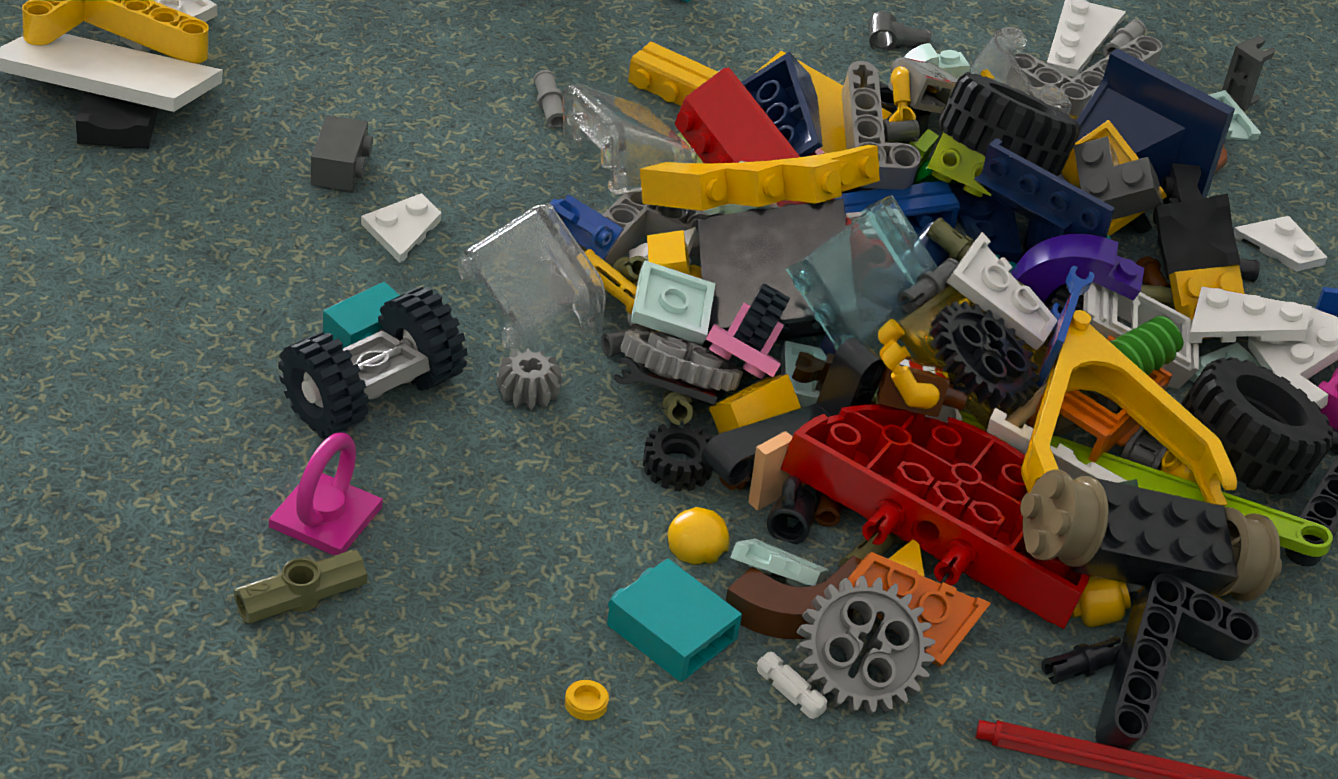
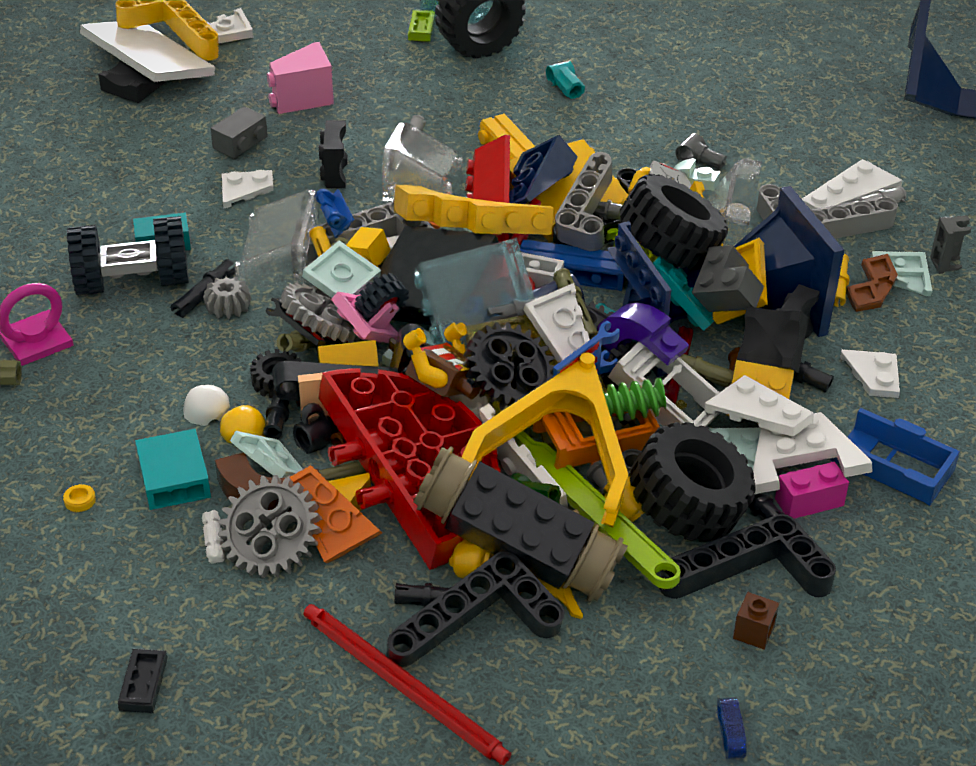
camera: 35 degrees right, 0 degrees up
none -> black pin [170,259,237,318]
none -> white hair [183,385,230,426]
none -> black pin [263,390,290,439]
none -> bright pink slope [267,42,334,114]
none -> black brick [319,120,348,189]

